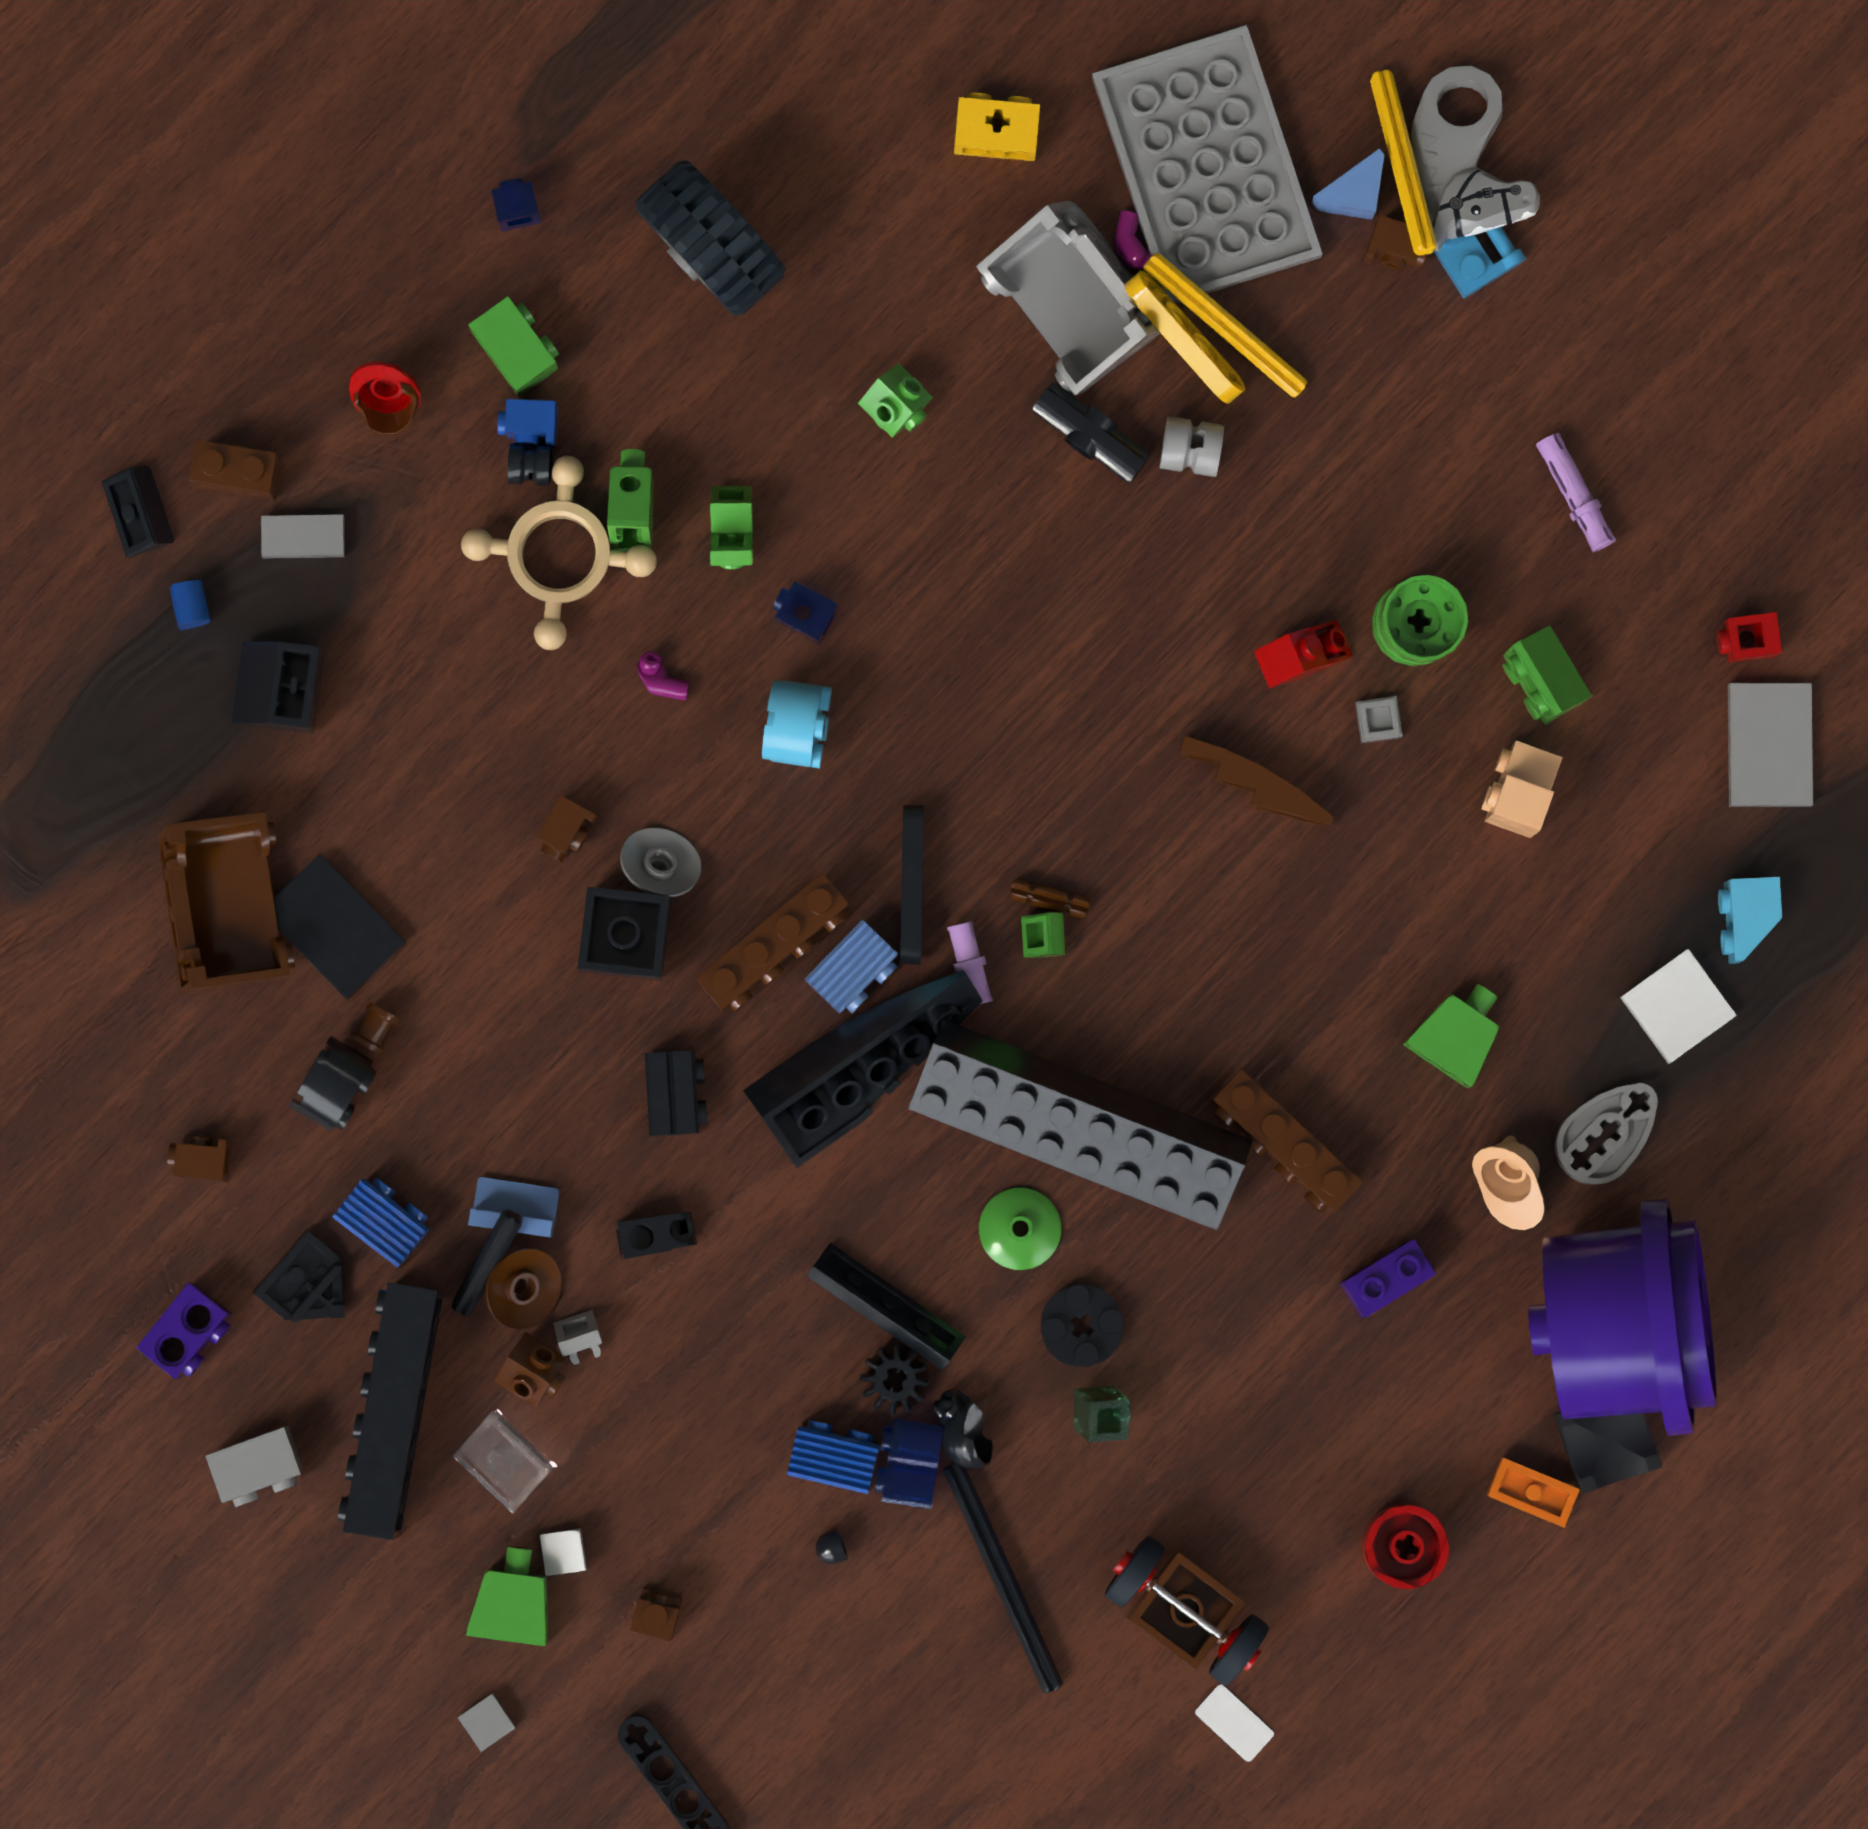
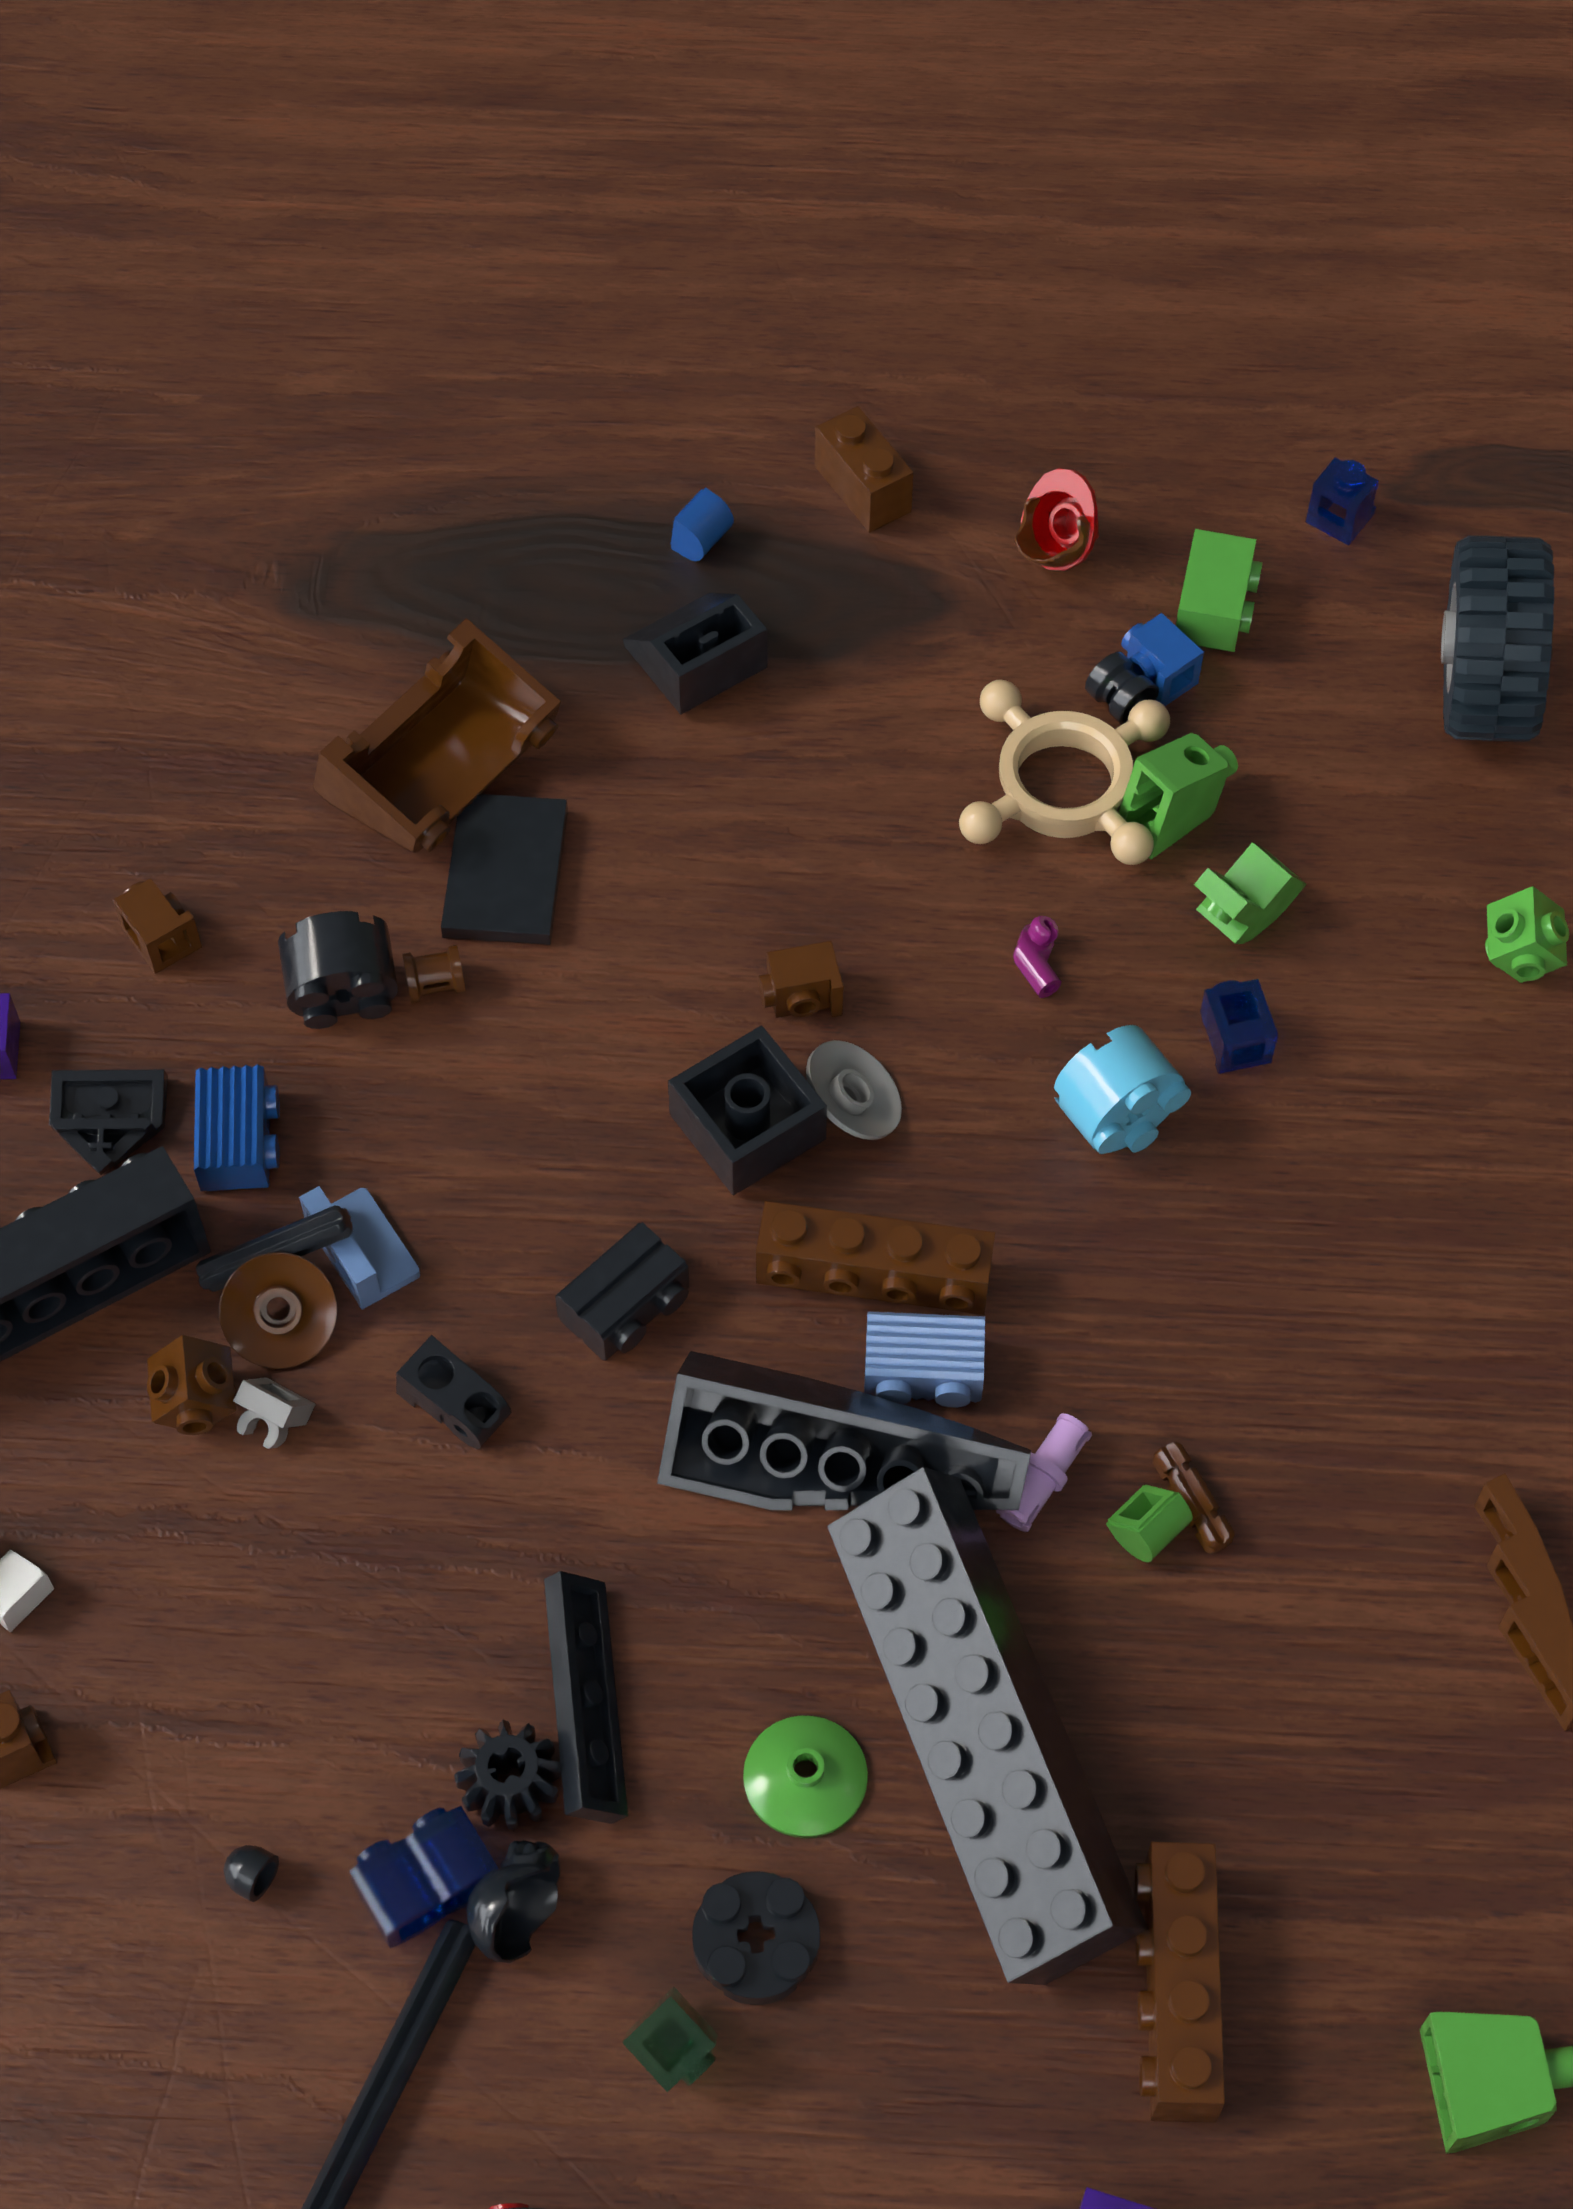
camera: 55 degrees right, 25 degrees down
black slope [101,466,174,558] -> none
light grey tile [261,514,345,559] -> none
clear slope [453,1409,557,1514] -> none
blue brick [787,1420,879,1494] -> none
black beam [900,805,924,965] -> none

